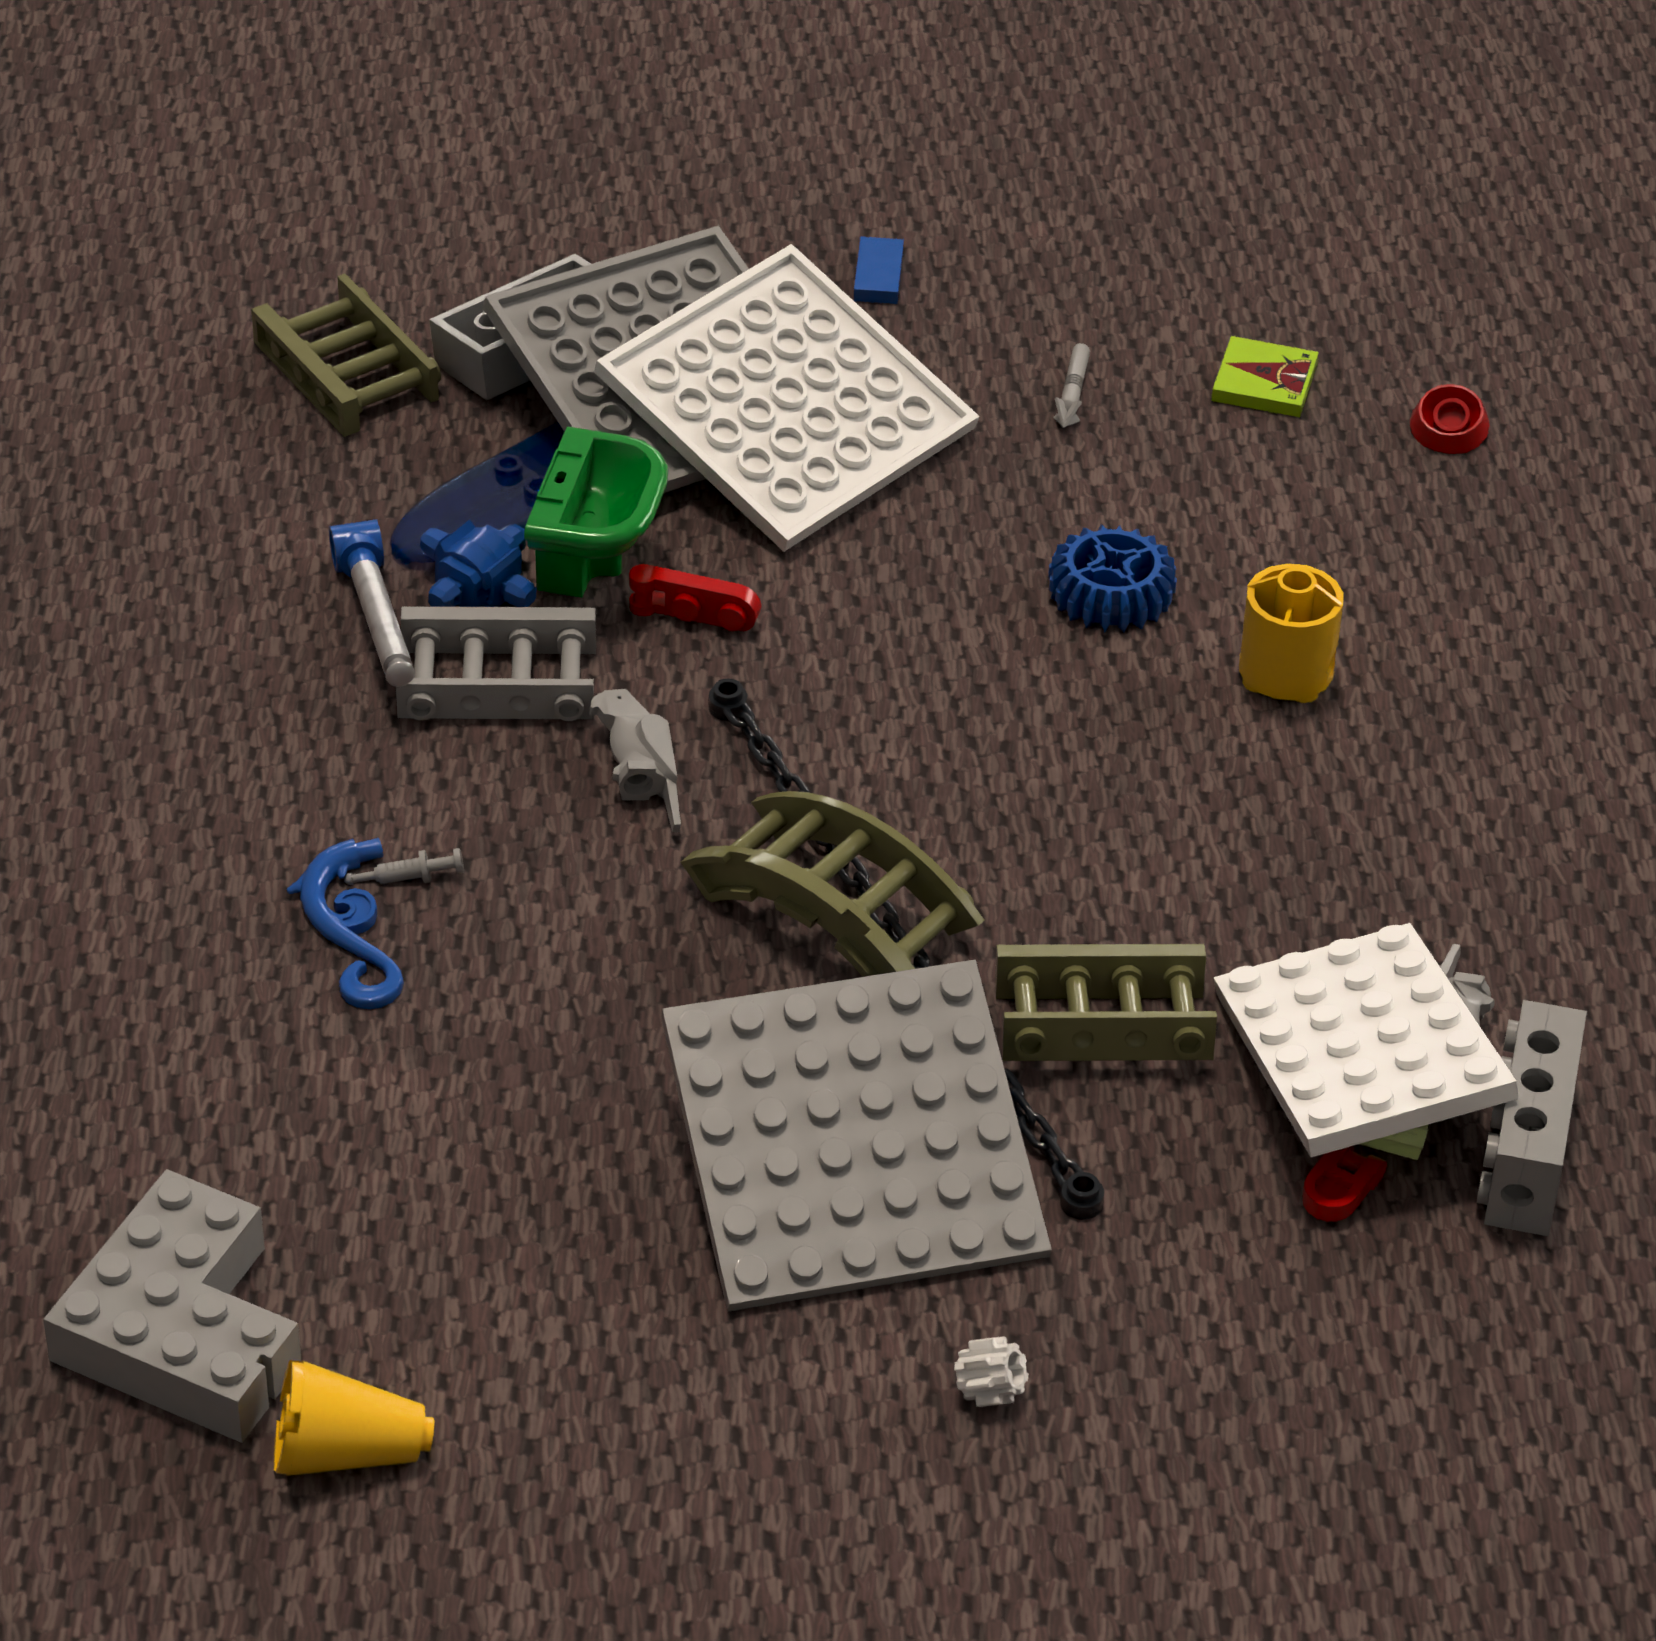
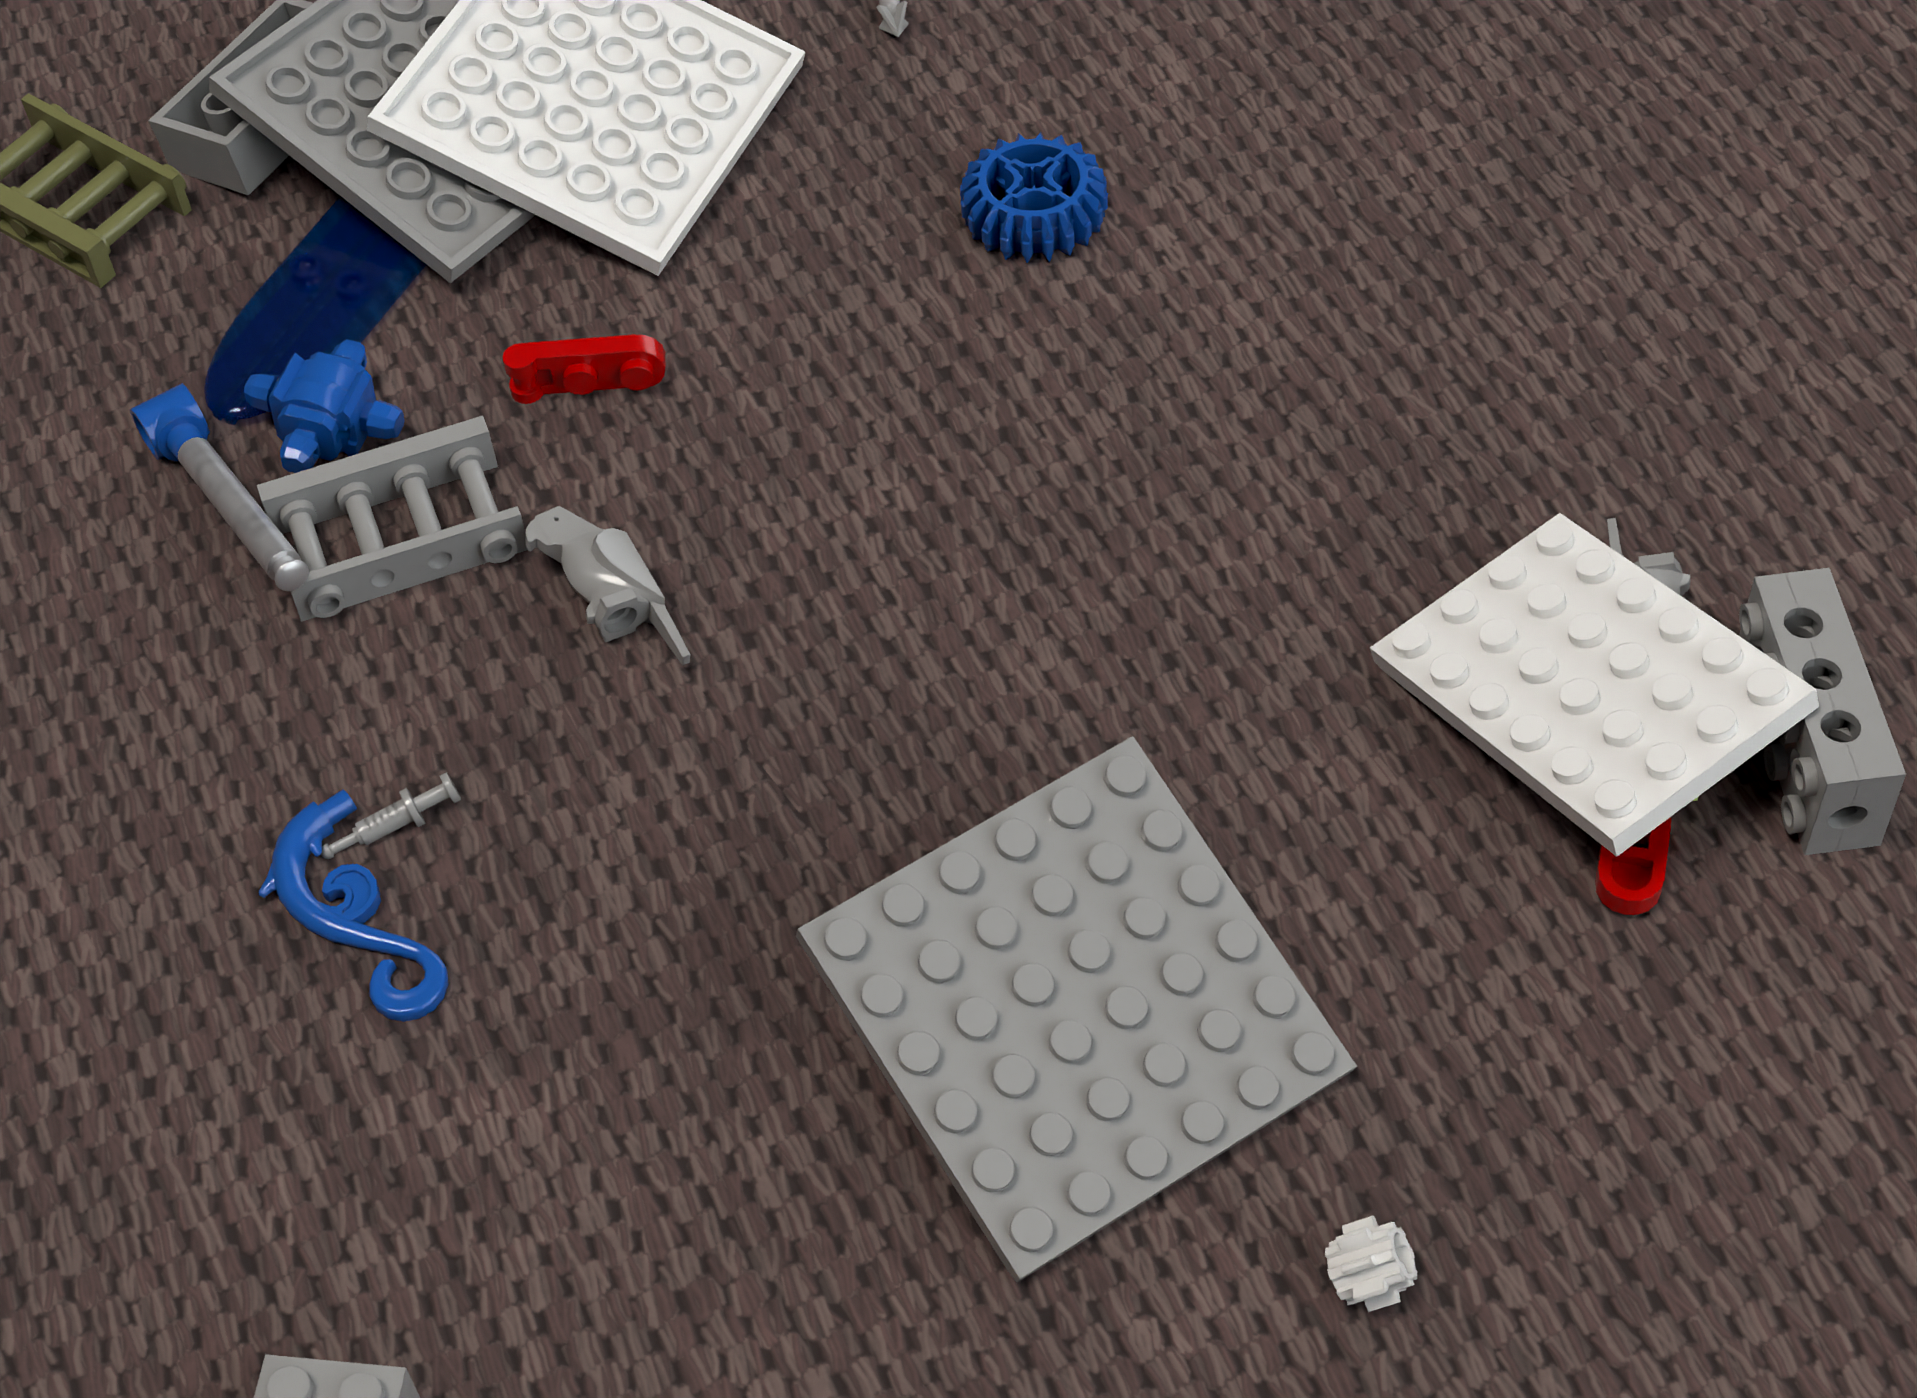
camera: 15 degrees left, 10 degrees up
green piece [524,426,669,597] -> none
olive fence [681,791,984,977] -> none
black piece [708,678,1104,1220] -> none
olive fence [995,944,1217,1061] -> none
yellow cylinder [1239,563,1344,703] -> none

